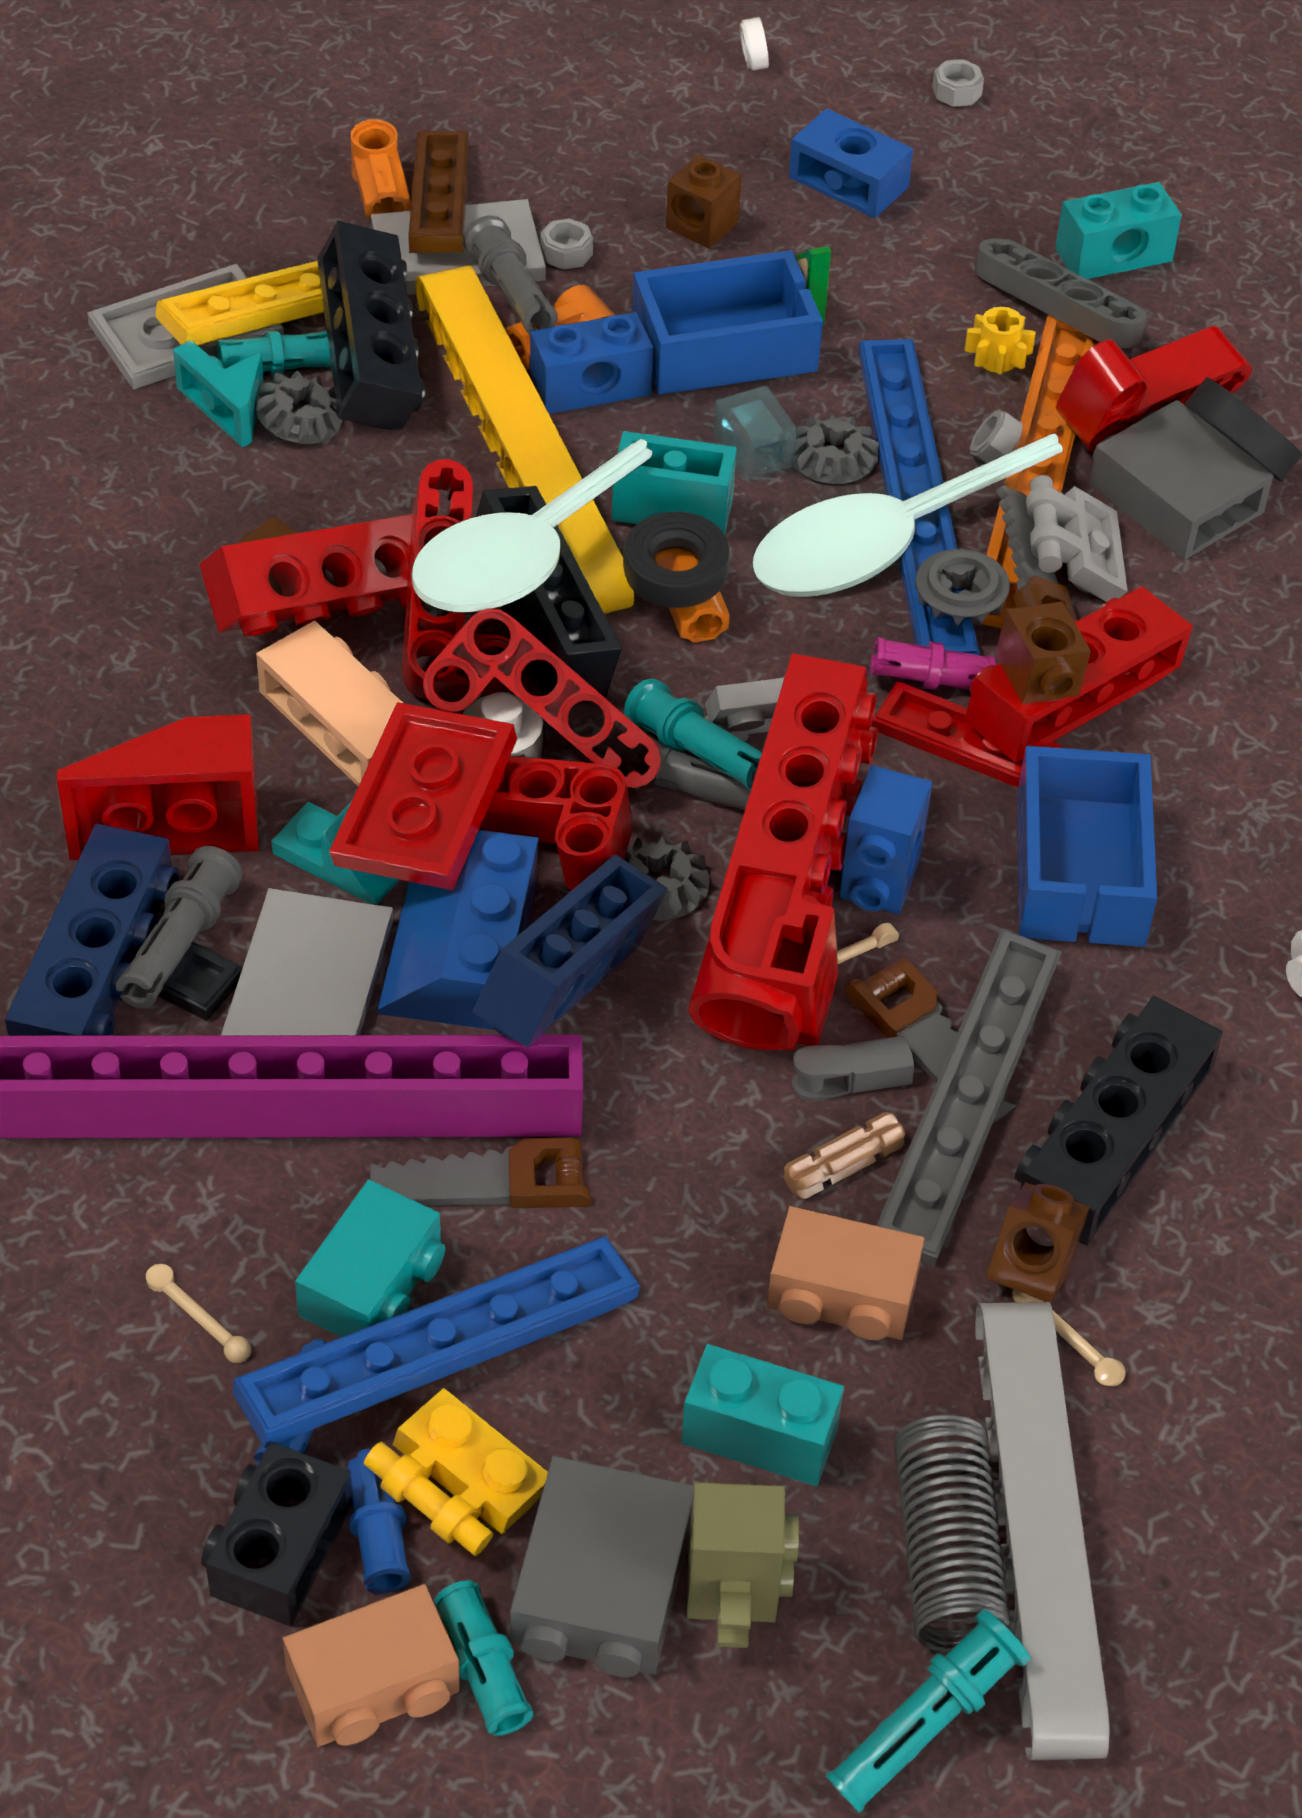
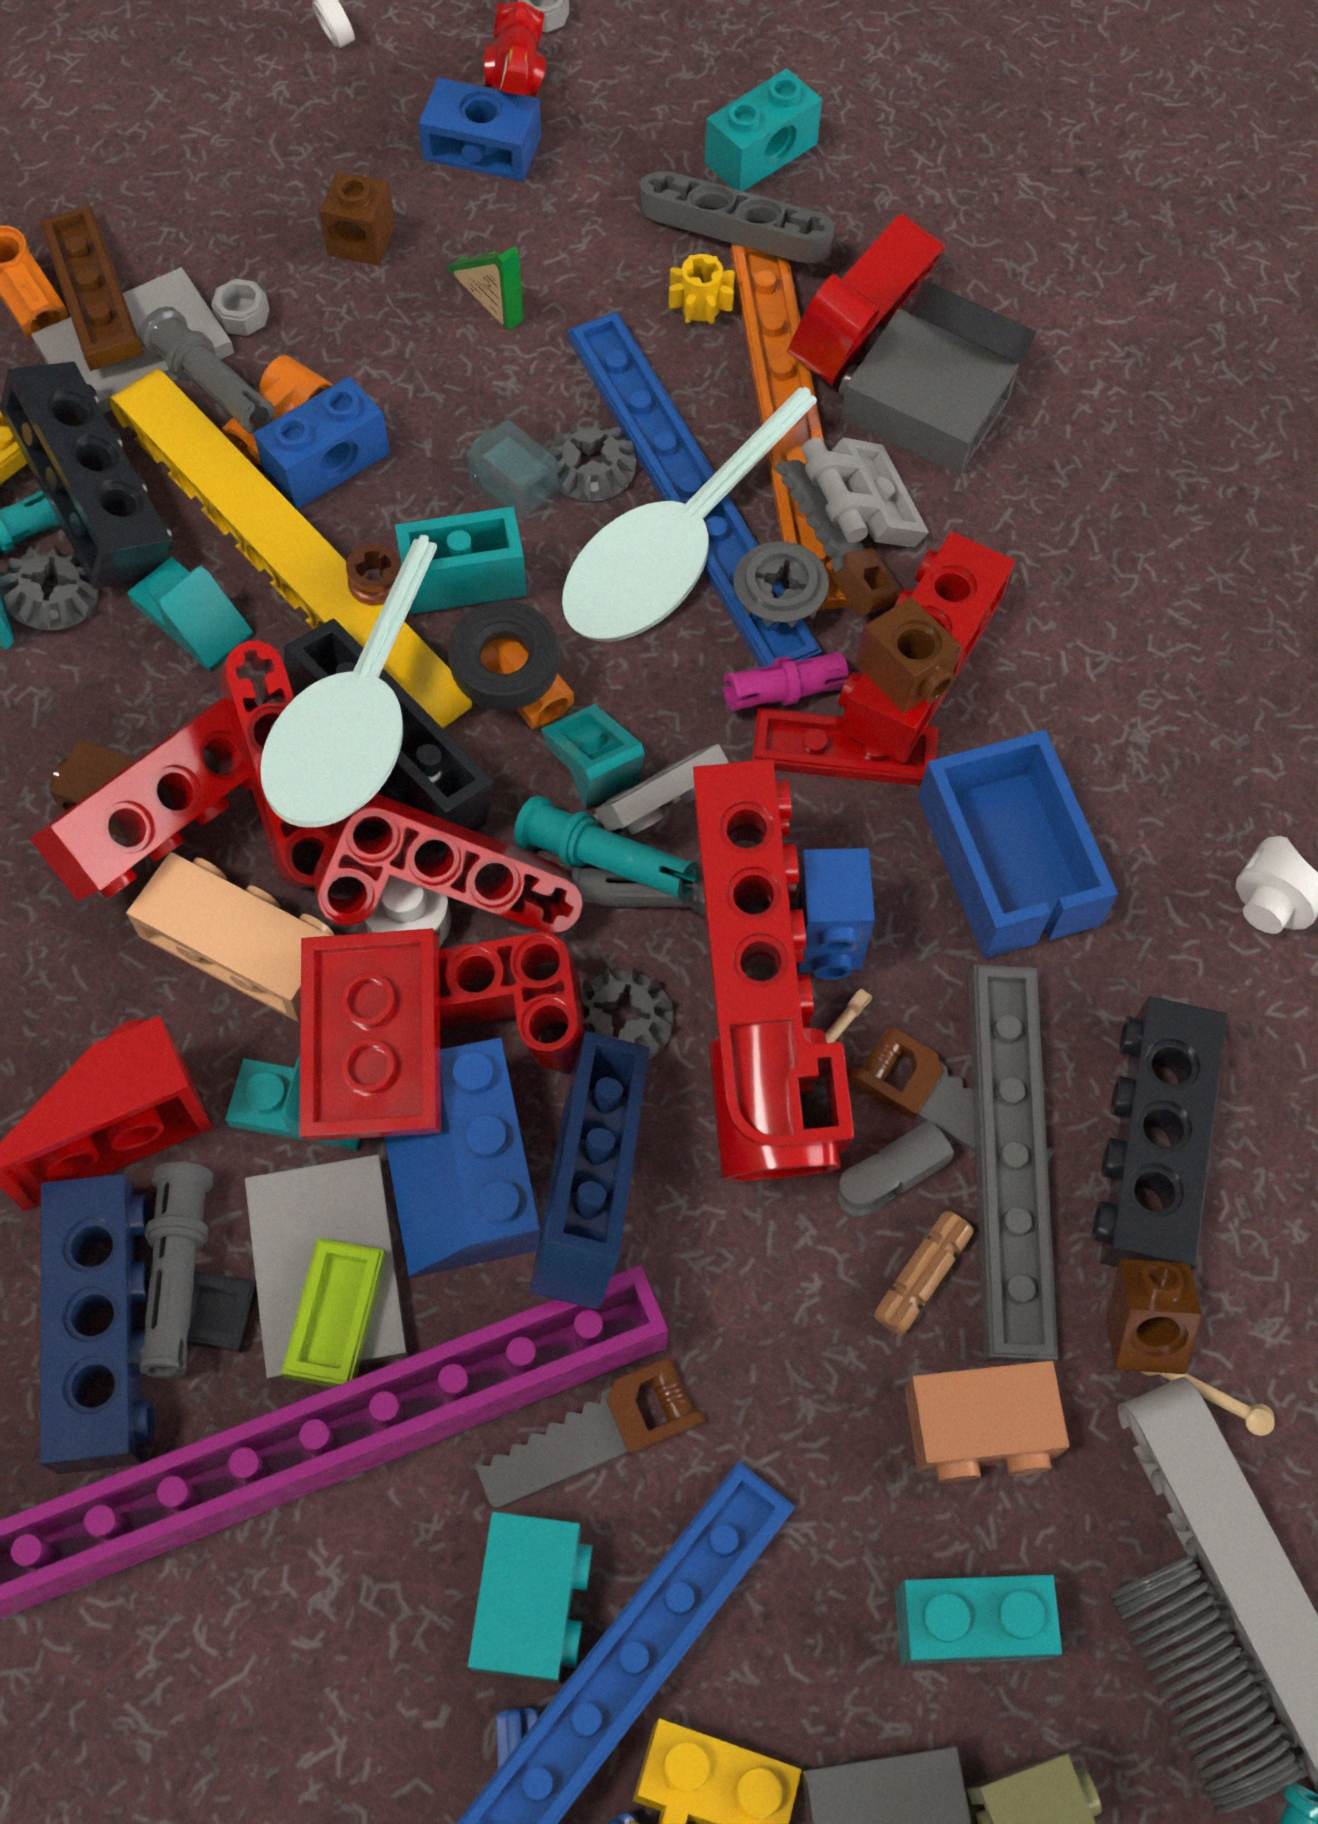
camera: 20 degrees left, 15 degrees up
tan hinge [146,1264,252,1363] -> none
blue piece [632,250,823,395] -> none
light grey tile [969,410,1023,464] -> none
none -> teal slope [127,556,254,672]
none -> lime tile [281,1238,387,1388]
none -> copper bush [346,543,401,606]
none -> red animal [484,1,546,97]
none -> teal slope [541,704,645,810]

